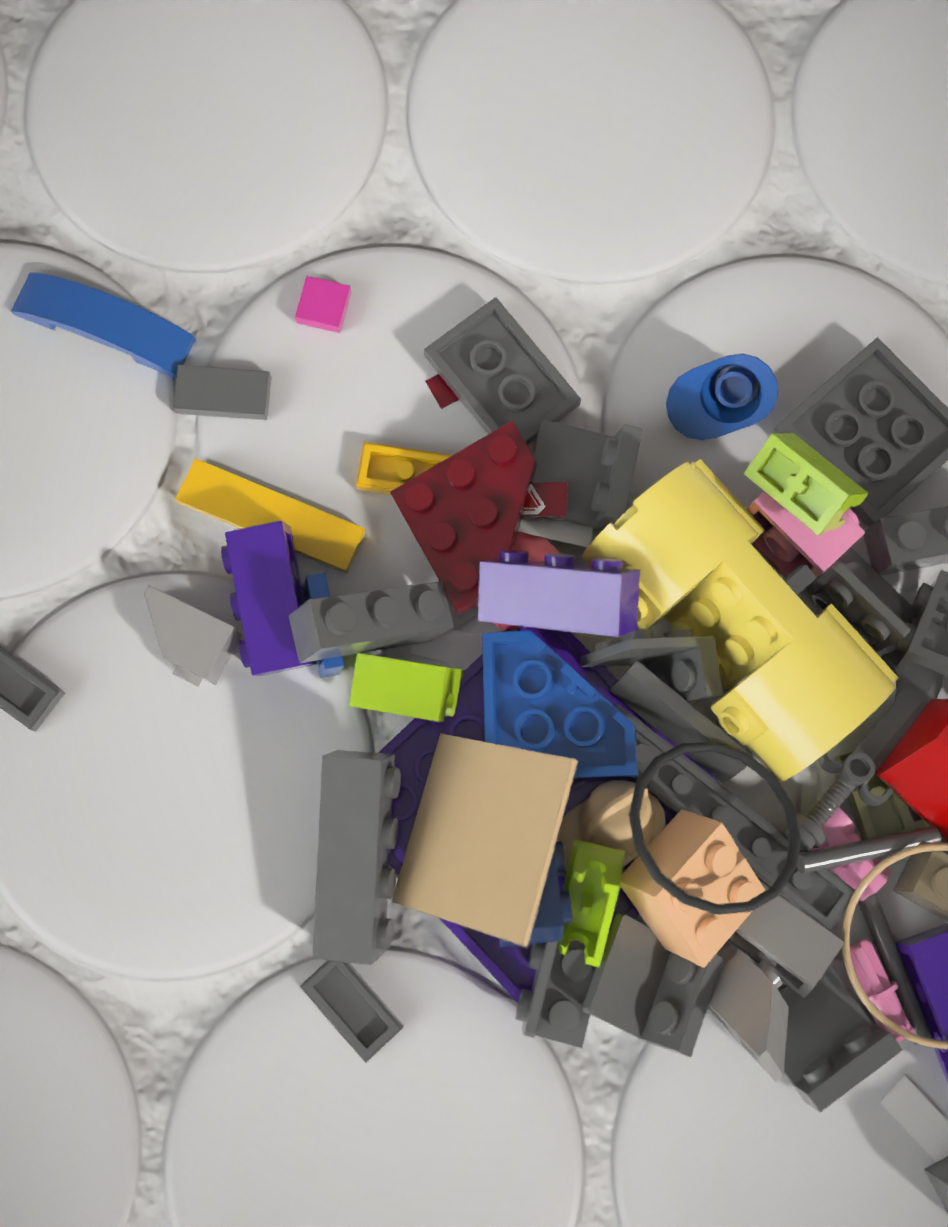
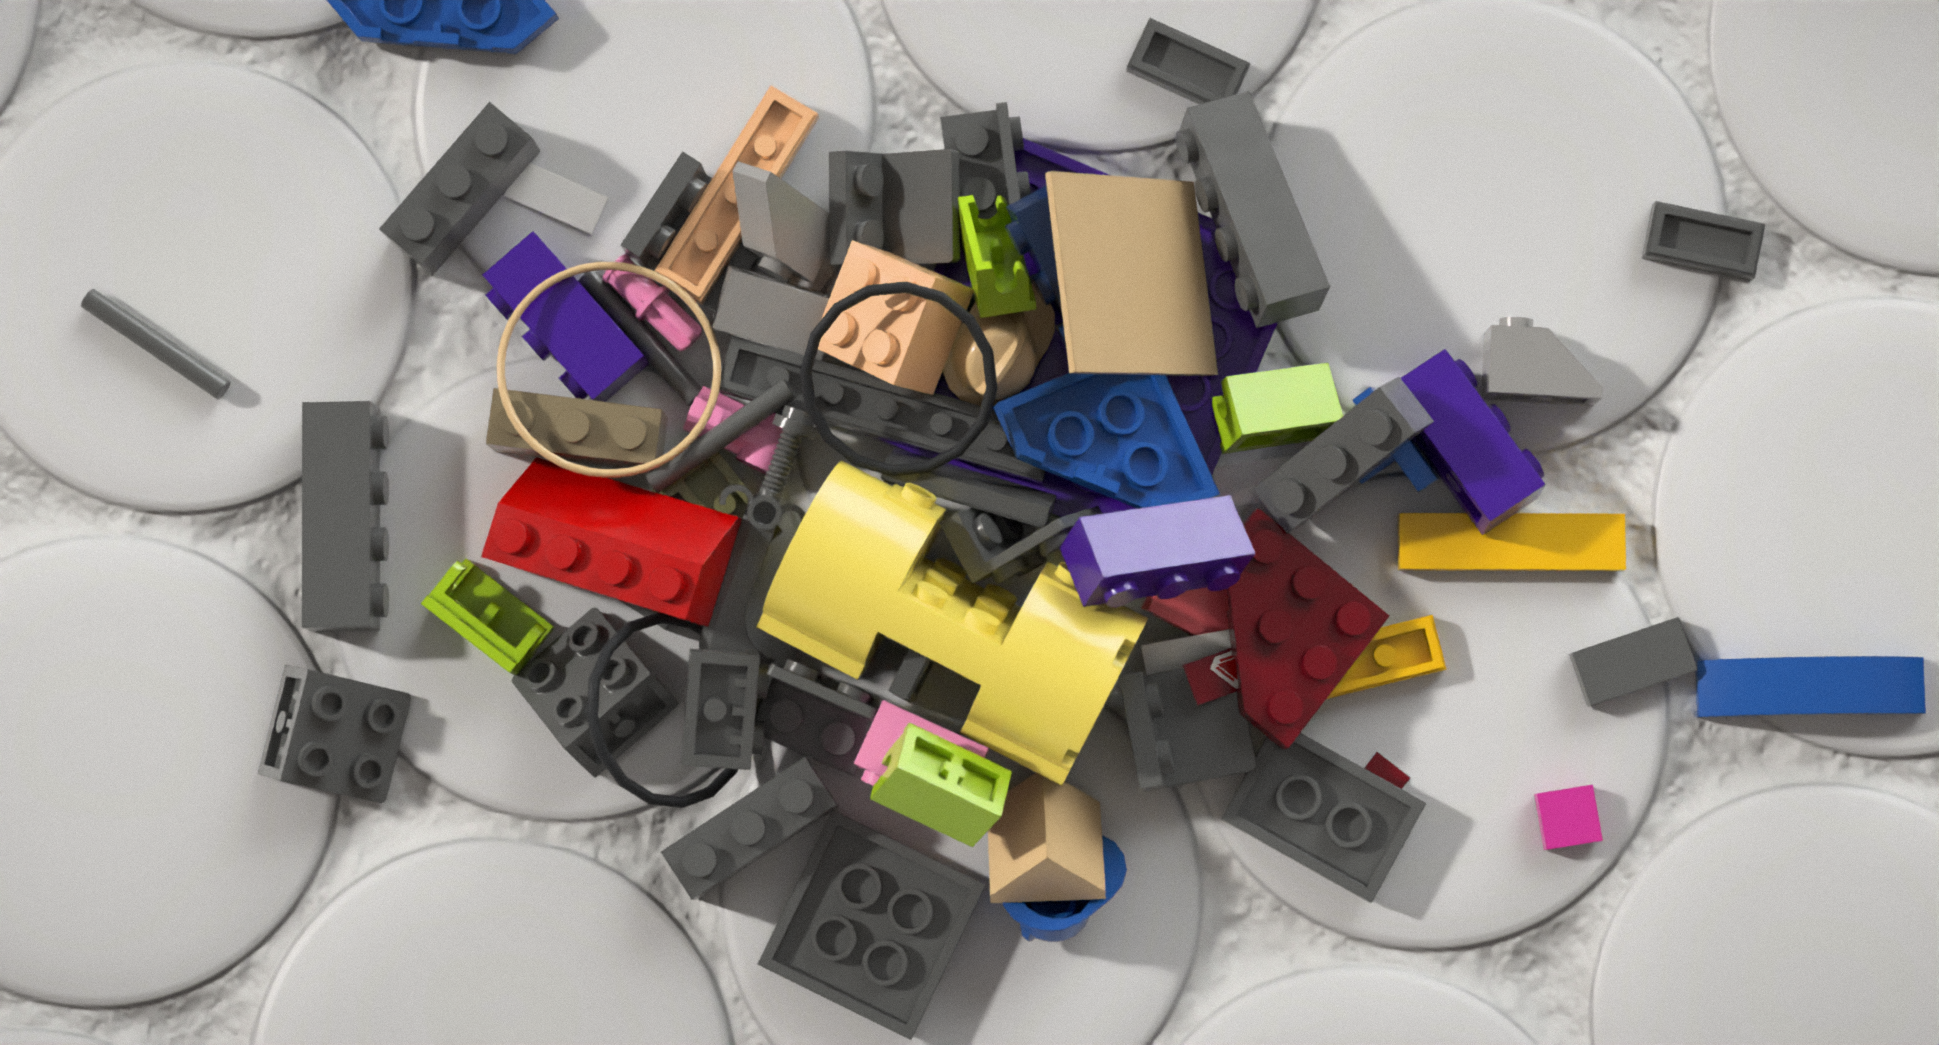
camera: 165 degrees right, 5 degrees up
none -> light nougat tile [655,86,819,305]
none -> tan slope [988,773,1106,903]

